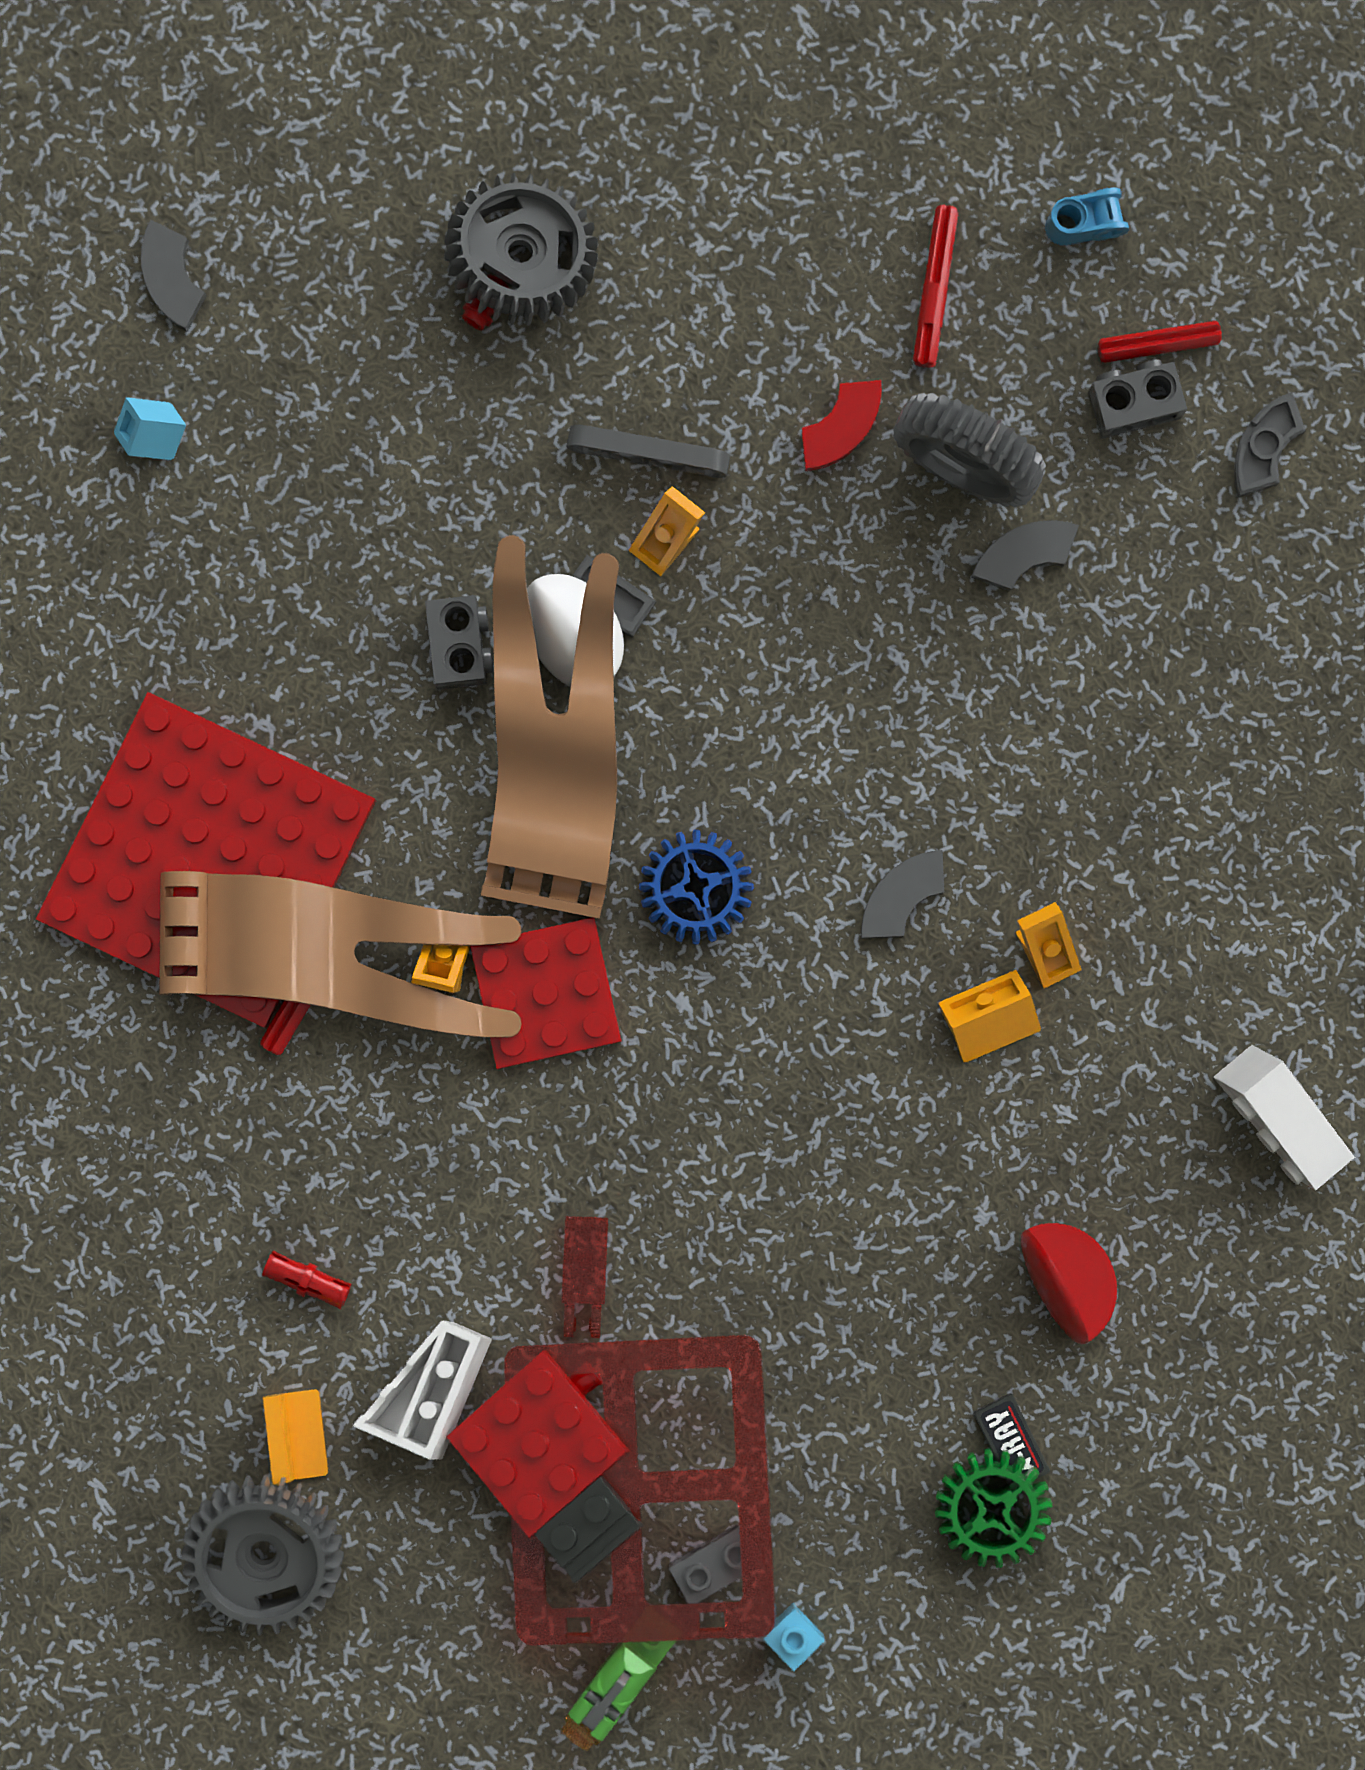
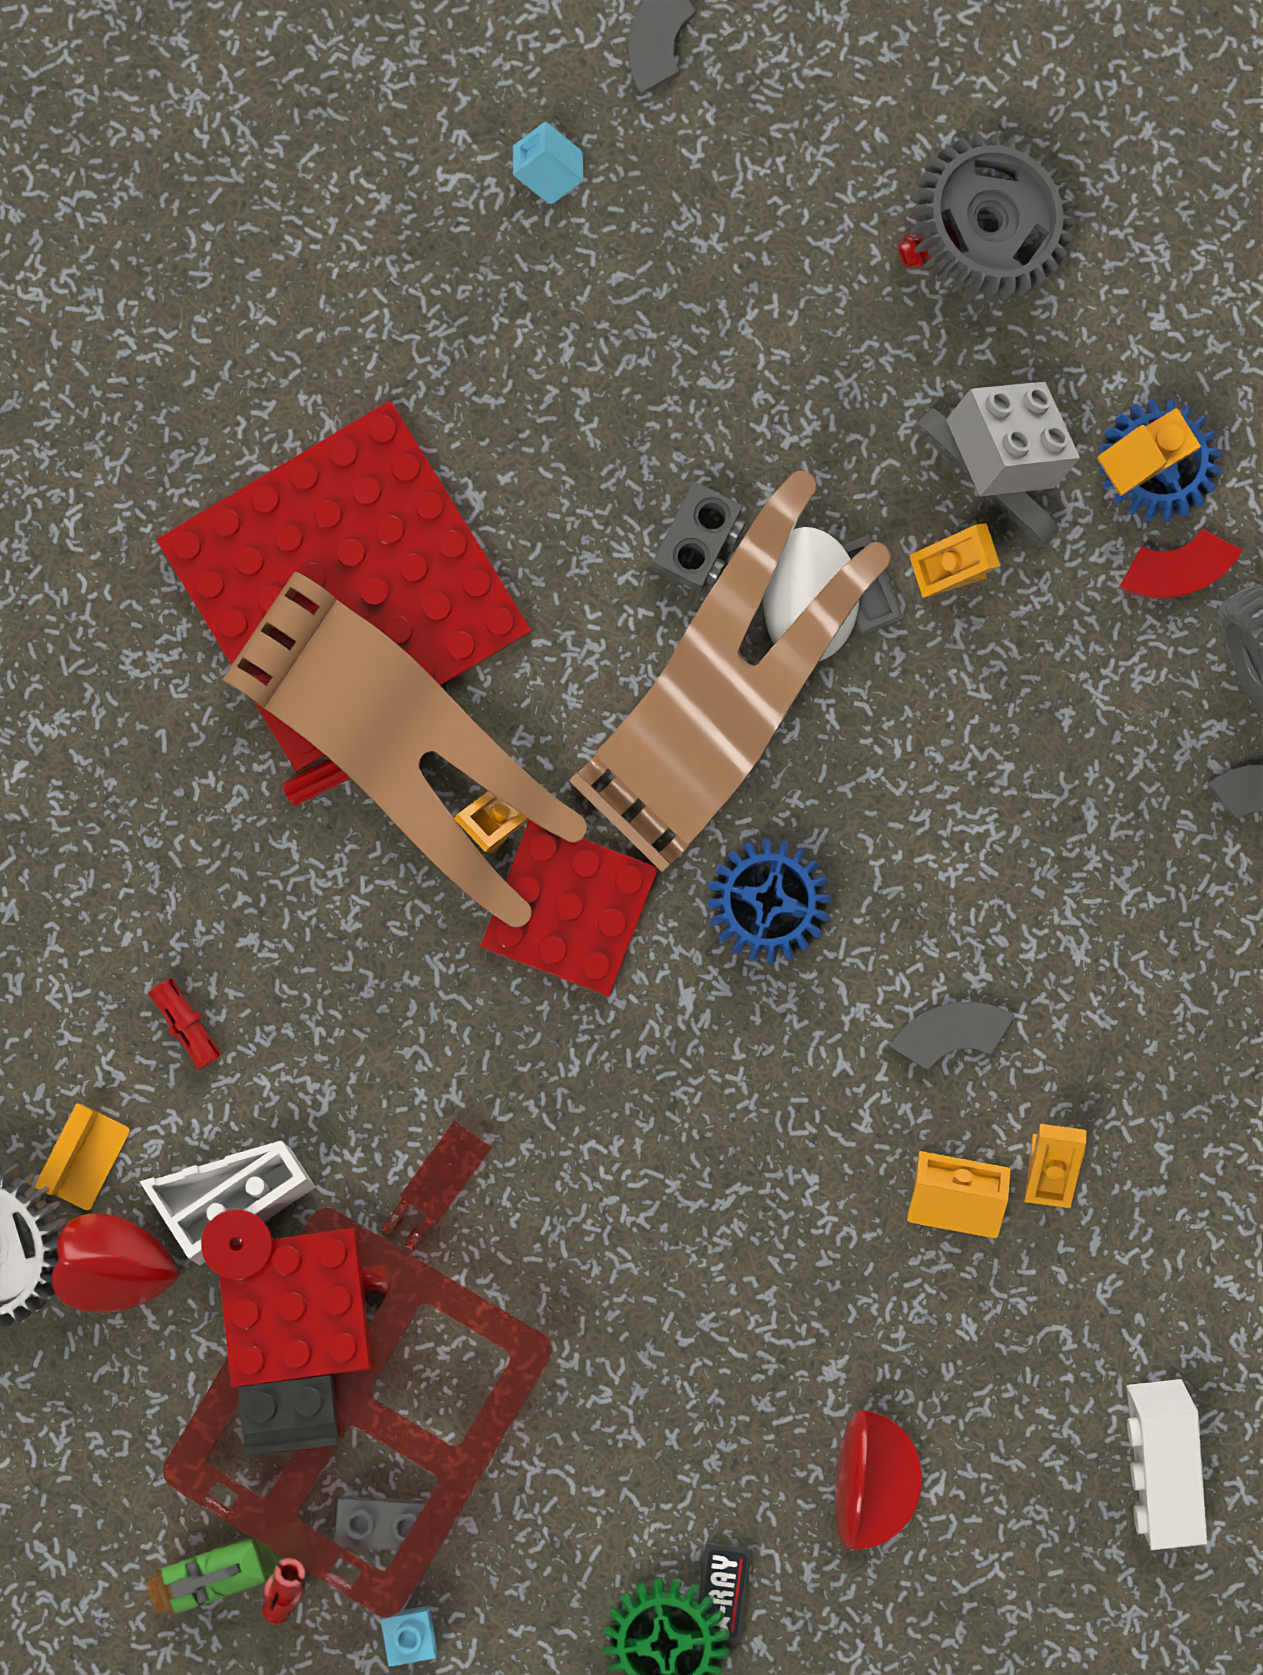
camera: 30 degrees right, 0 degrees up
none -> red piece [52,1213,179,1313]
none -> red piece [201,1209,272,1279]
none -> red pin [261,1558,305,1625]
none -> light grey brick [946,382,1080,497]
none -> light orange slope [1097,408,1201,496]
none -> blue gear [1098,399,1222,522]

